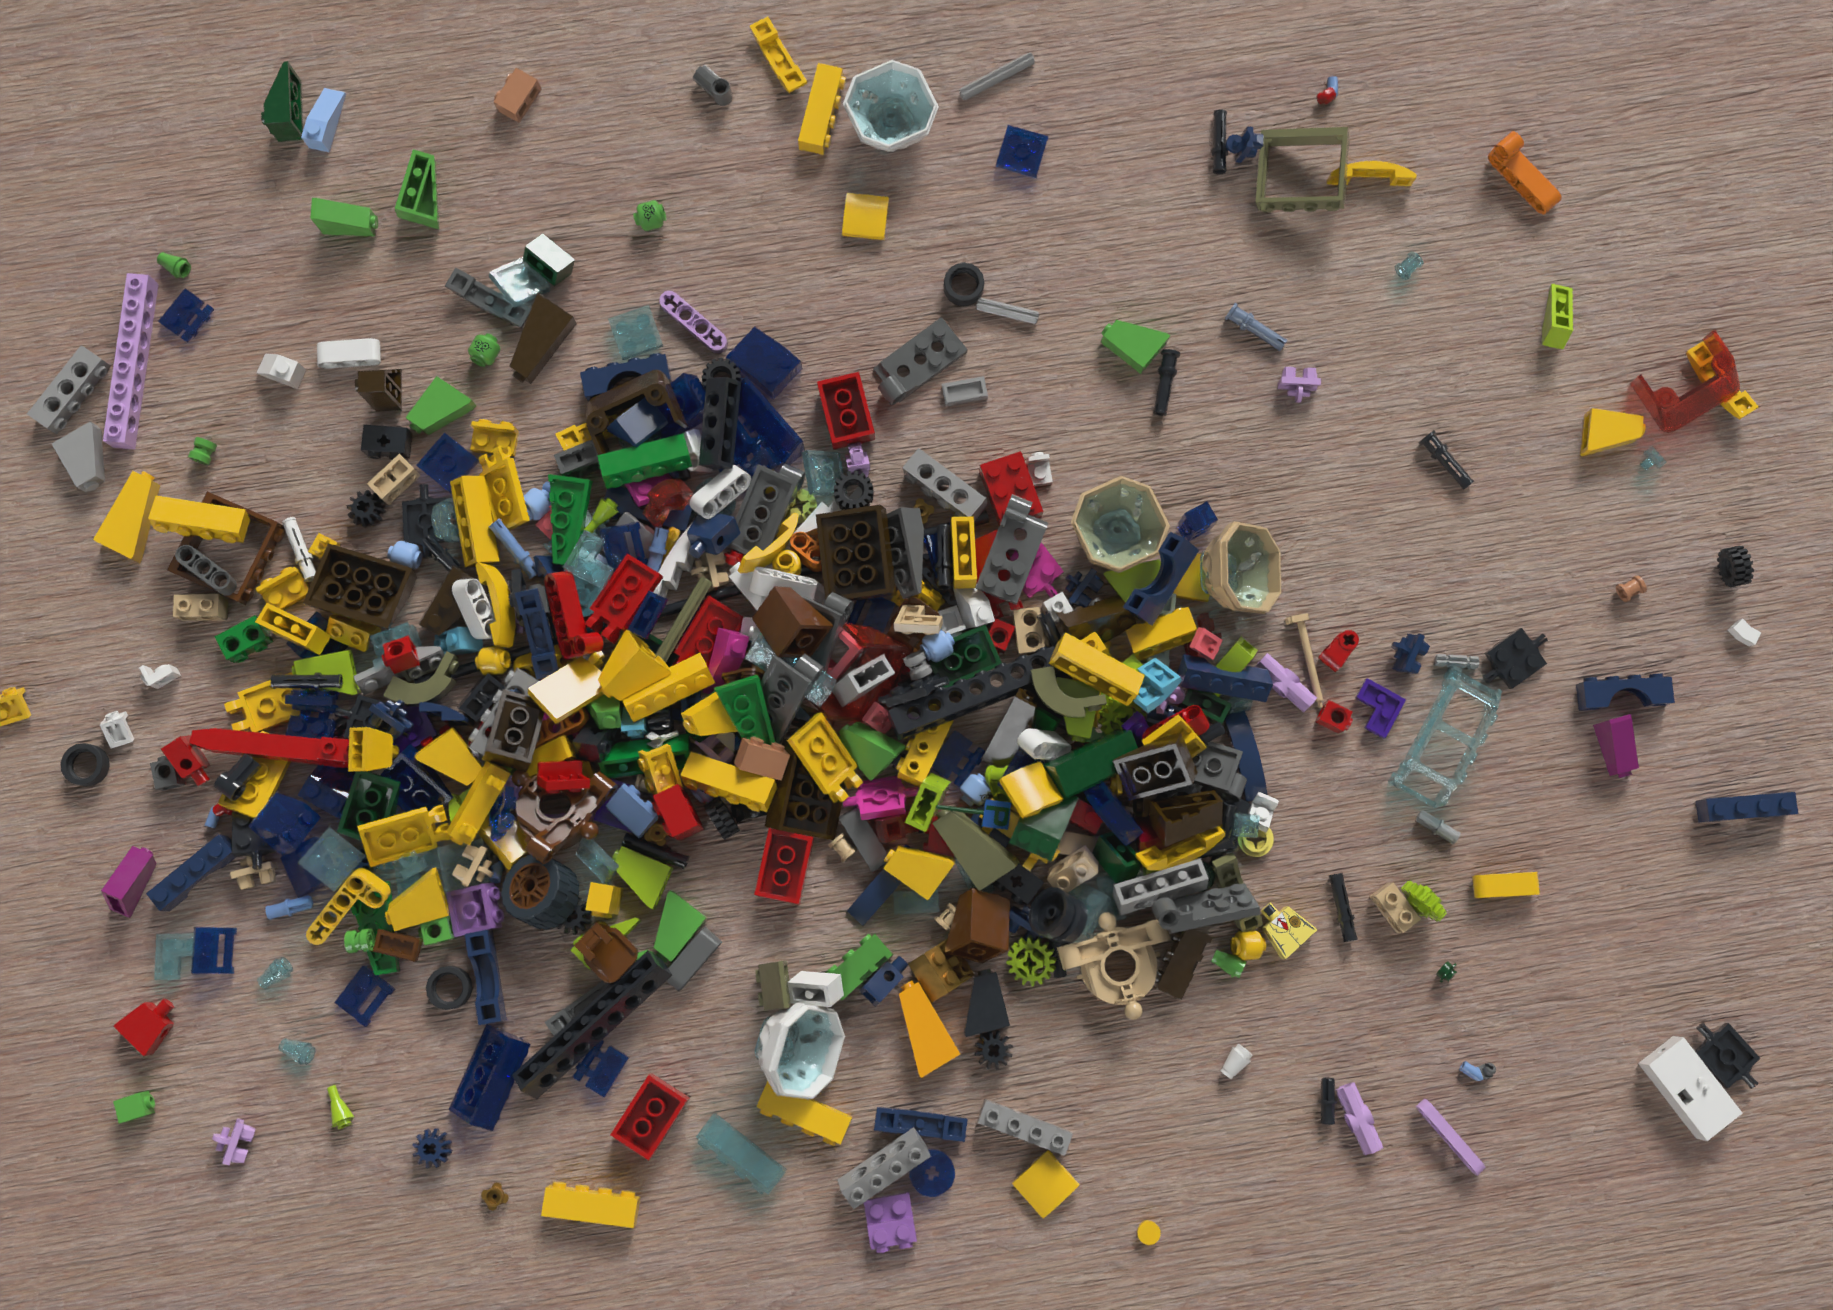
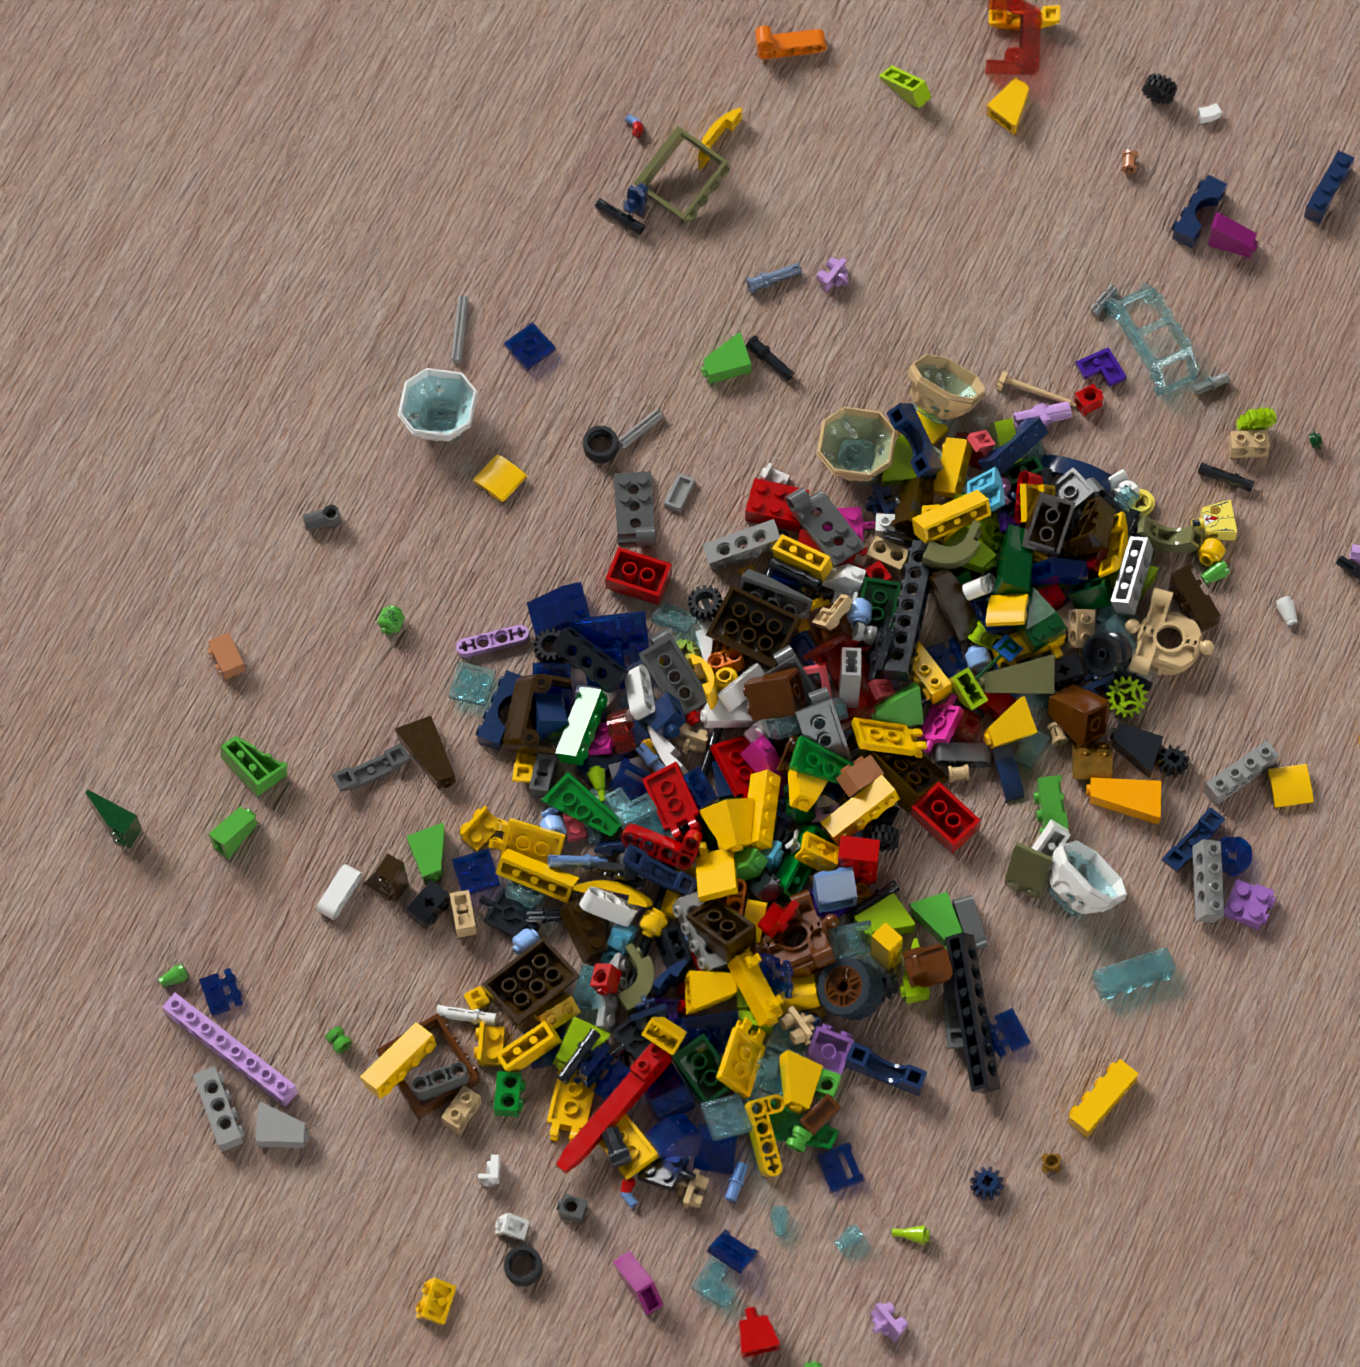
camera: 50 degrees left, 15 degrees down
yellow slope [93,471,160,563] -> none
dark blue arch [146,834,236,912] -> none
red torso [161,735,210,787] -> none
white slope [257,354,306,389] -> none
light blue slope [301,88,346,153] -> none
black gear [346,490,386,528] -> none
black tyre [426,966,473,1010] -> none
clear blue slope [448,1024,531,1131] -> none
bright green head [468,333,501,367] -> none
clear light blue plate [489,257,551,308] -> none
brick [522,234,575,286] -> none
red brick [610,1073,690,1160] -> none
olive axle [655,577,712,662] -> none
yellow slope [749,16,808,93] -> none
yellow brick [756,1081,852,1146] -> none
yellow brick [798,63,846,155] -> none
lavender hips [845,442,870,478] -> none
dark blue torso [859,956,908,1007] -> none
dark grey hinge [1152,883,1260,933] -> none
clear blue brick [1178,501,1218,541] -> none
red piece [1318,630,1359,673] -> none
dark blue hips [1391,633,1430,674] -> none
clear light blue bush [1395,251,1424,280] -> none
black pin [1418,430,1474,490] -> none
yellow beam [1472,872,1540,898] -> none
black plate [1482,628,1548,689] -> none
clear light blue tile [1639,446,1667,471] -> none

